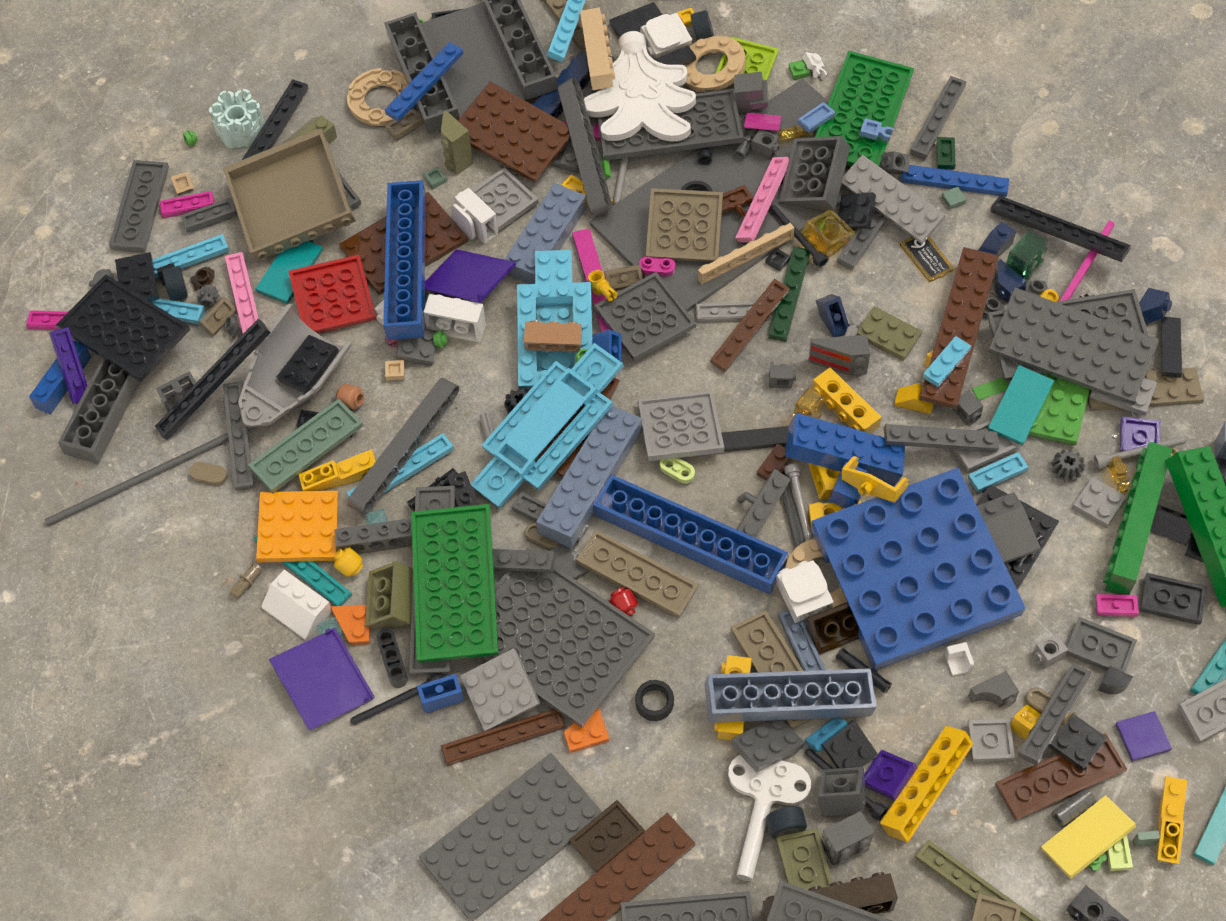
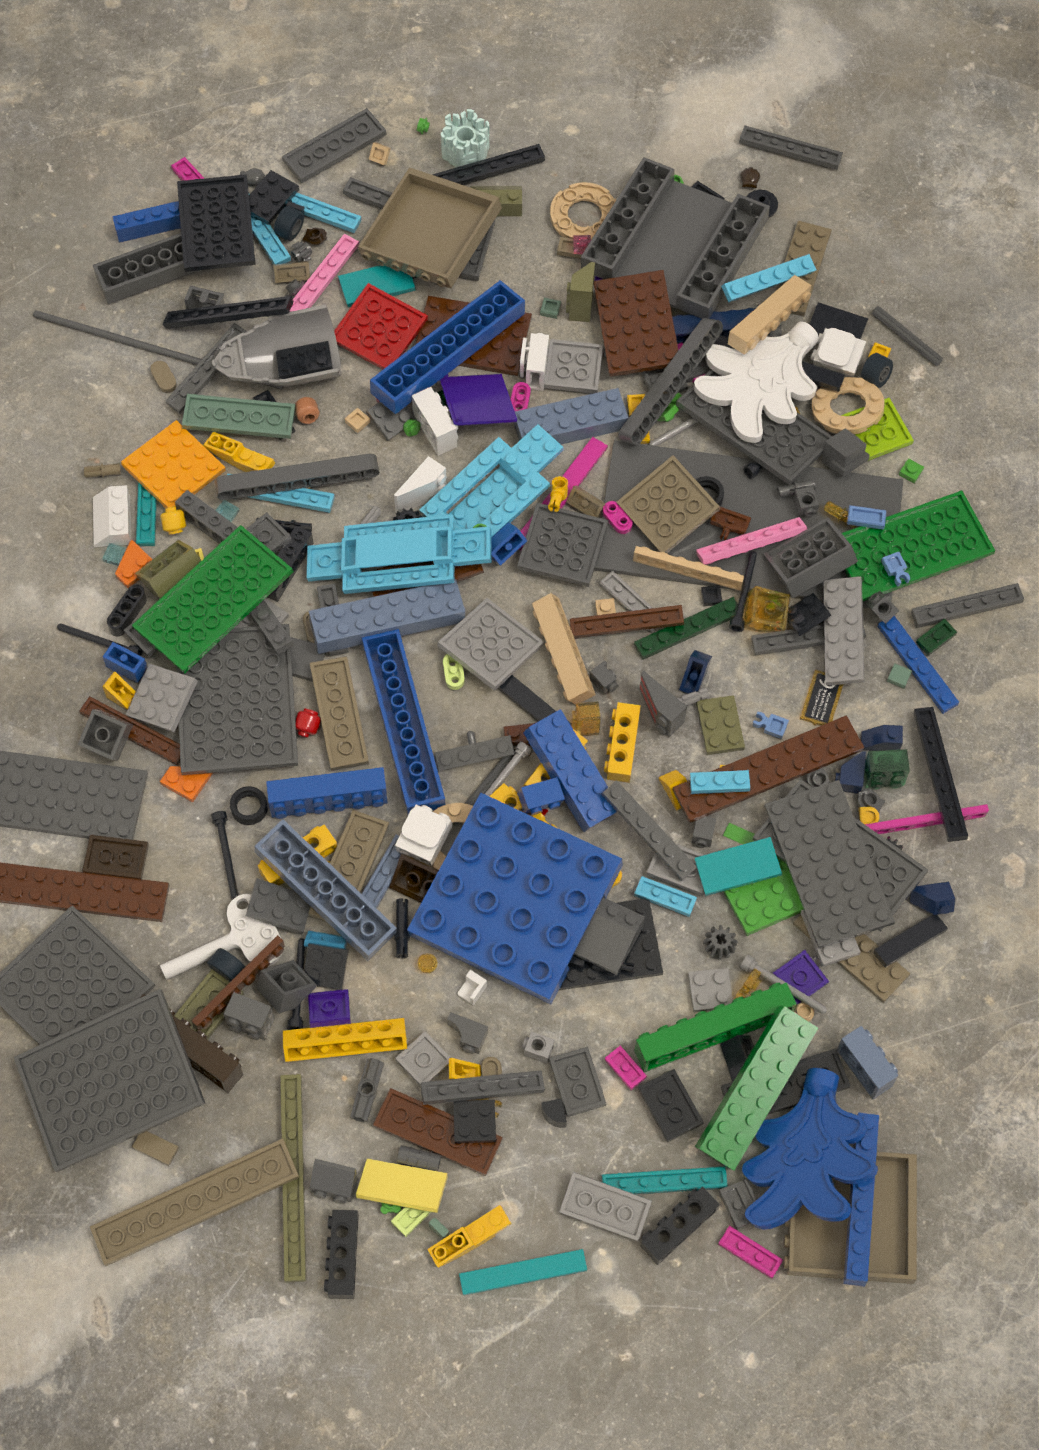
camera: 45 degrees right, 5 degrees up
dark purple tile [49,327,88,404] -> none
dark pink tile [160,191,214,218] -> none
dark purple container [269,627,375,731] -> none
blue plate [384,42,464,122] -> none
medium nougat brick [524,320,582,352] -> none
dark pink tile [744,113,781,131] -> none
white plate [802,52,827,80] -> none
yellow piece [842,456,909,502] -> none
dark purple tile [1115,711,1172,762] -> none
none -> dark grey brick [78,709,133,760]
none -> yellow slope [102,672,136,710]
none -> reddish brown plate [191,935,285,1031]
none -> black piece [211,811,239,900]
none -> blue brick [266,767,388,819]
none -> dark grey slope [310,1158,358,1204]
none -> dark grey piece [350,1058,384,1122]
none -> white slope [394,456,447,513]
none -> clear yellow plate [417,953,438,973]
none -> dark pink plate [511,382,531,411]
none -> tan brick [532,593,596,705]
none -> clear pink plate [573,235,591,254]
none -> tan plate [595,598,616,615]
none -> medium blue plate [752,712,789,739]

